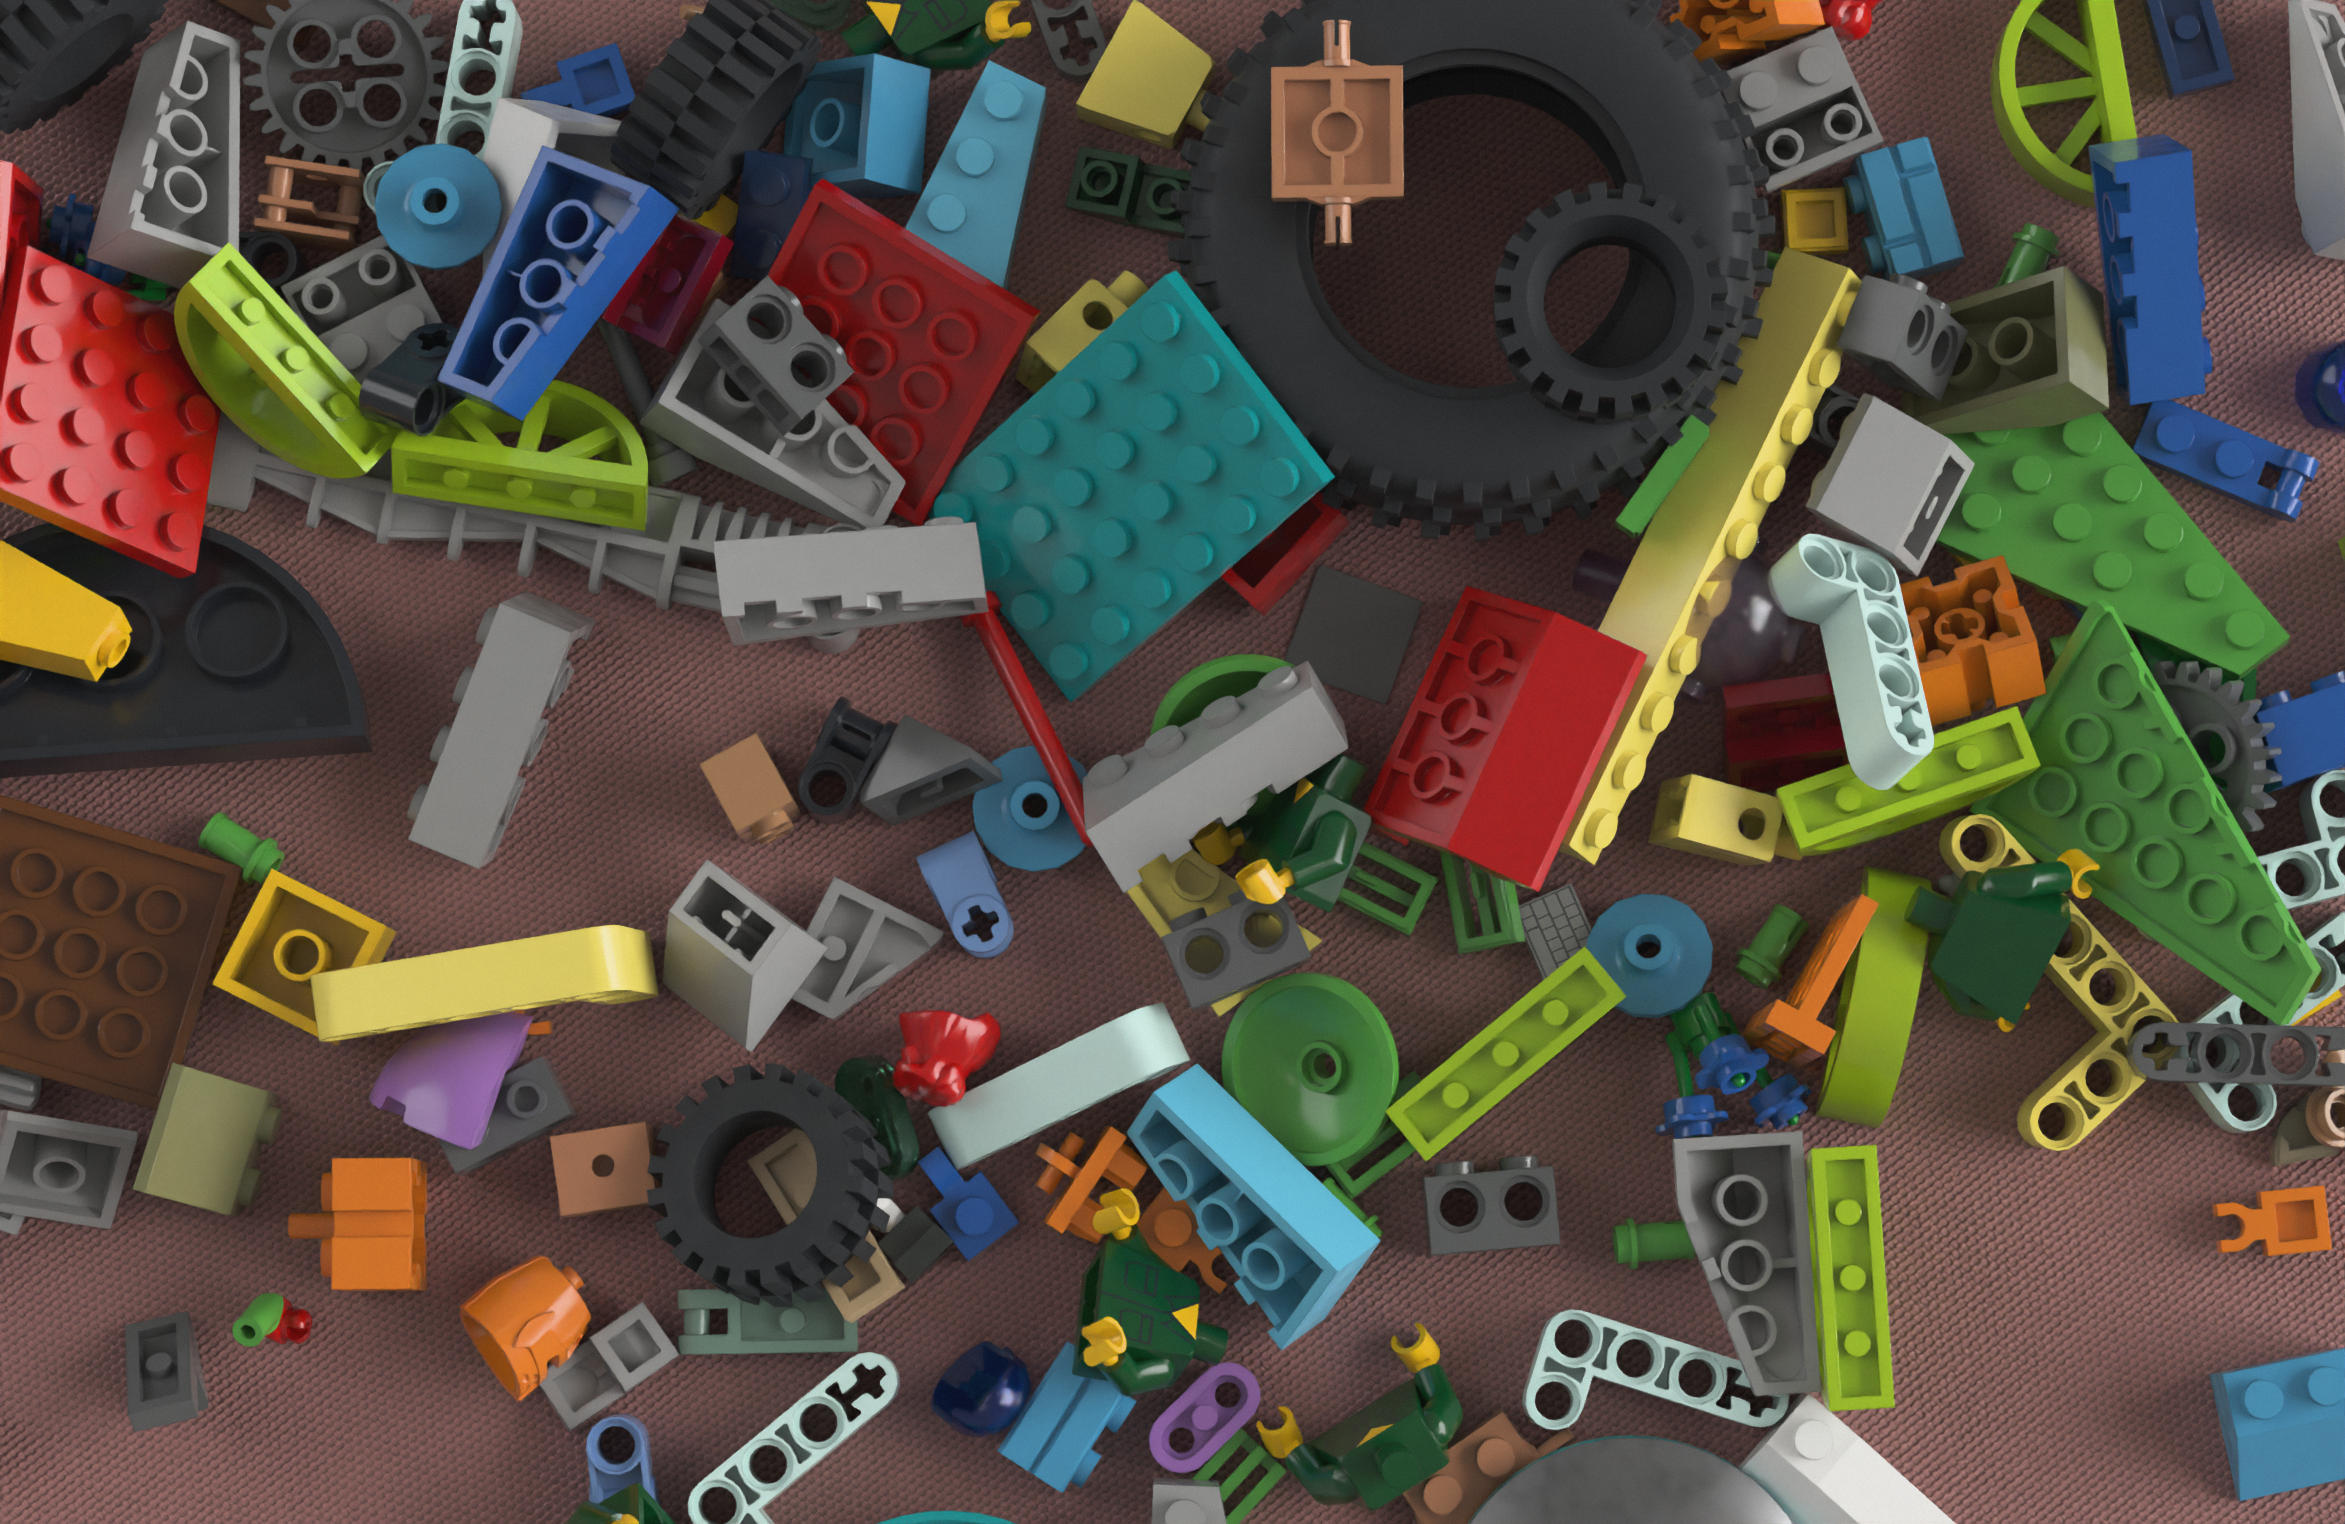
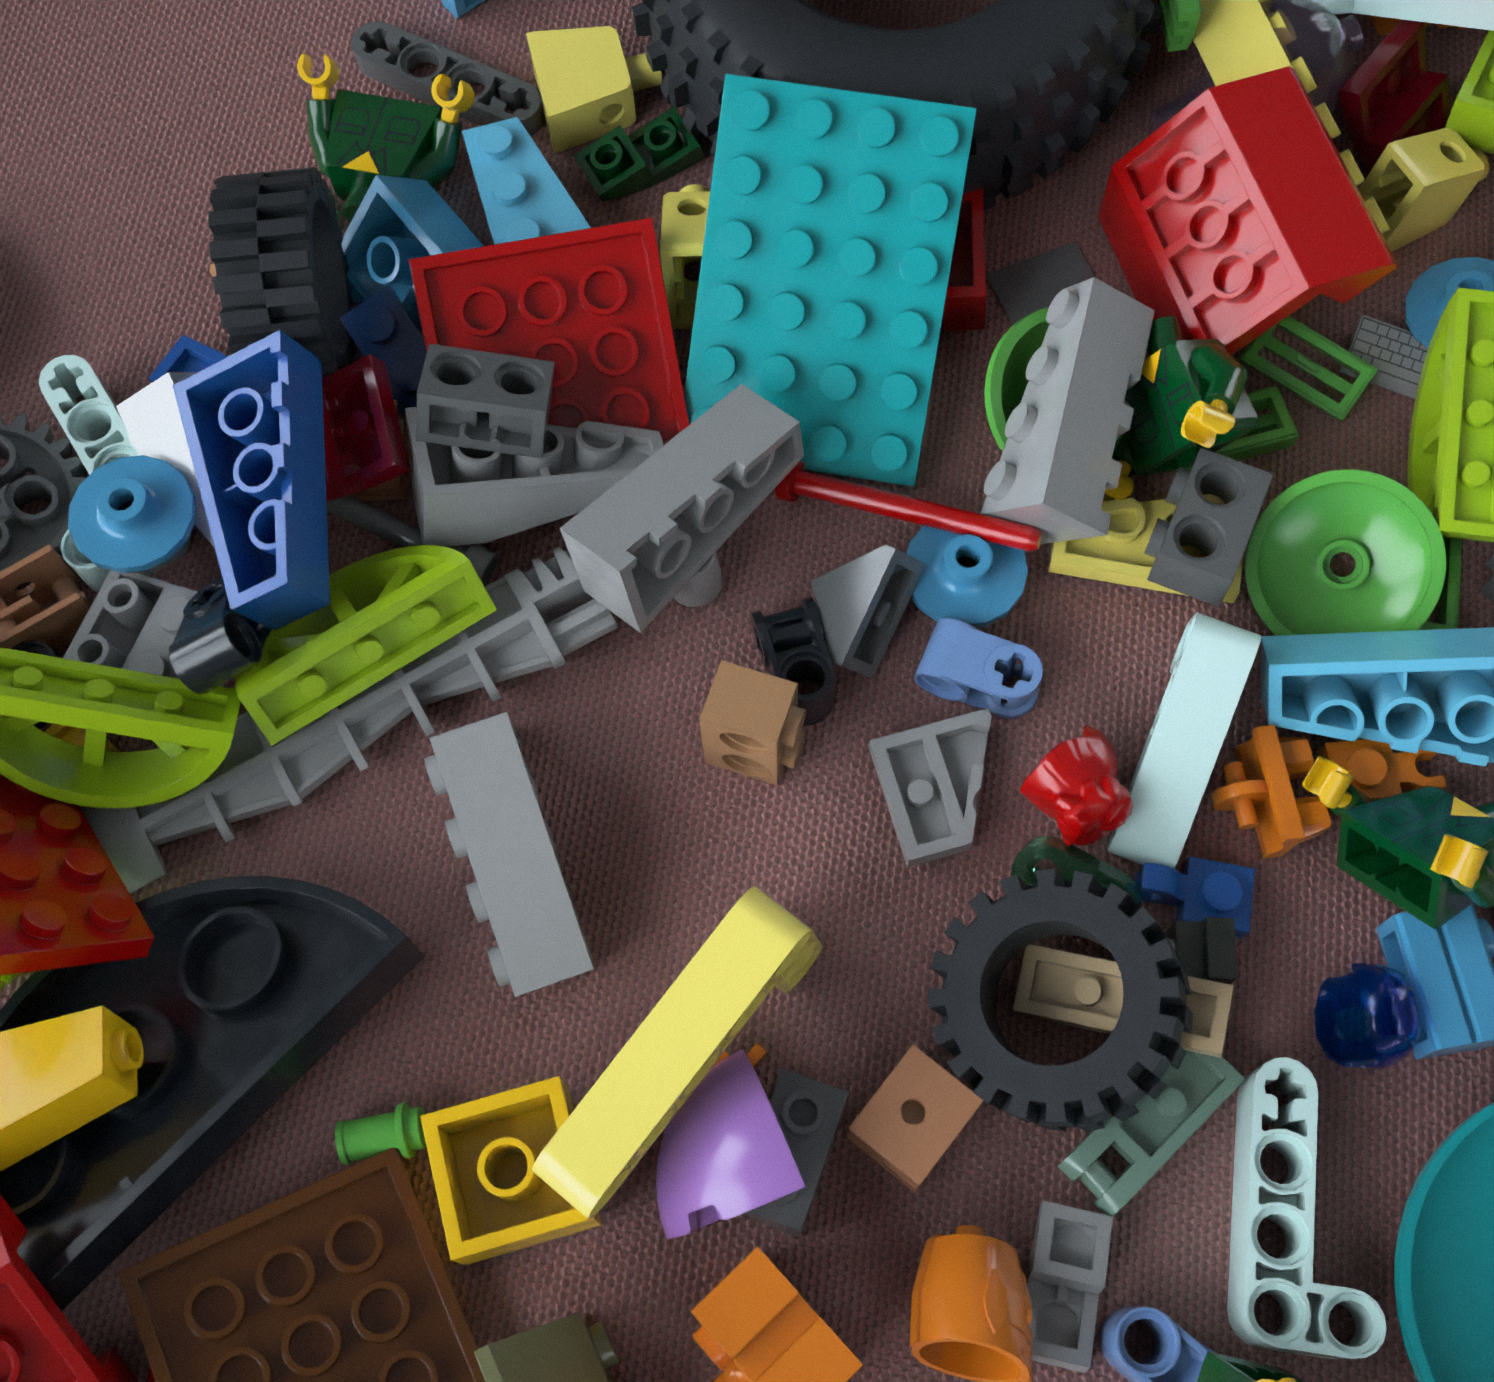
camera: 40 degrees left, 15 degrees down
light grey slope [662,859,828,1052] -> none

